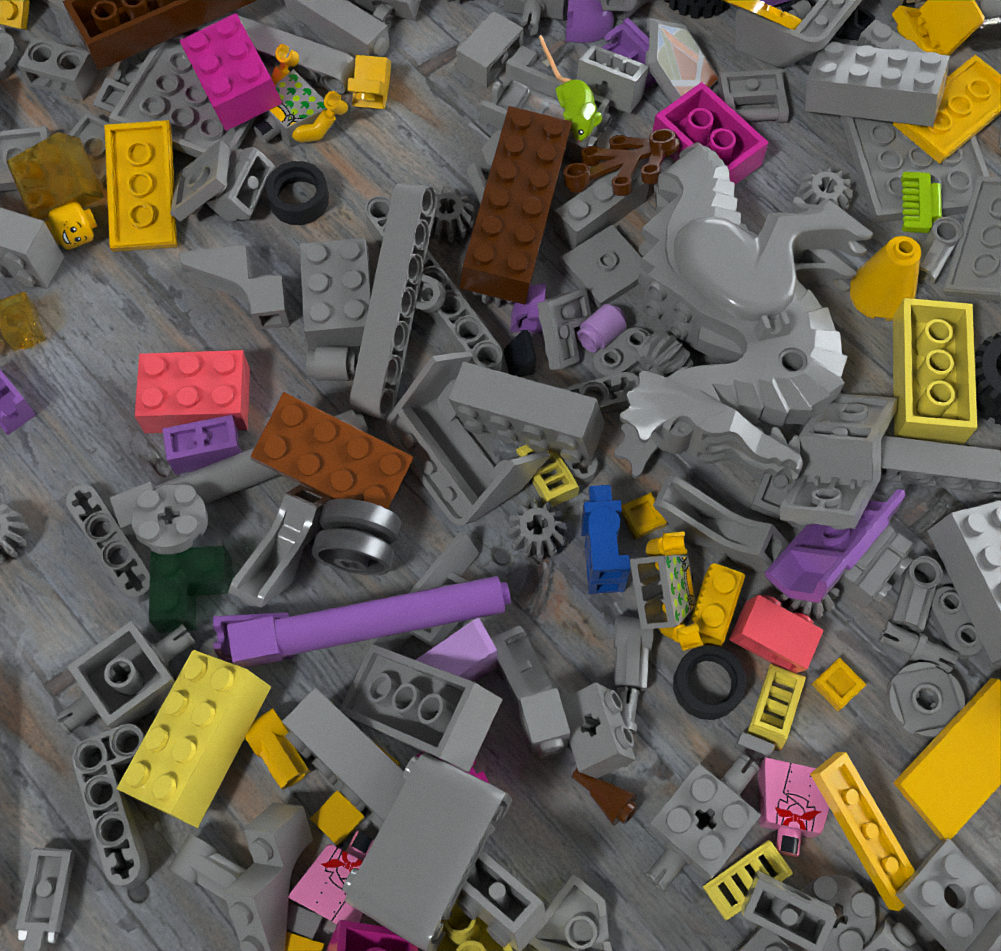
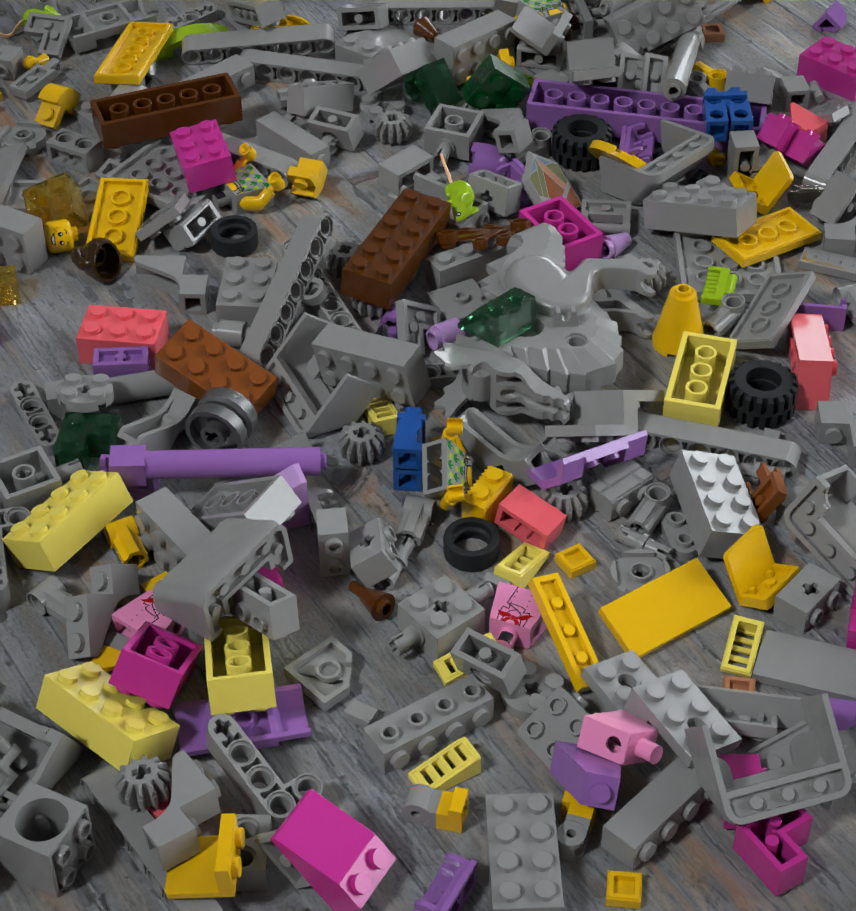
camera: 10 degrees right, 25 degrees down
none -> dark brown piece [71,237,123,283]
none -> clear green slope [458,287,536,347]
none -> lavender cone [602,232,632,259]

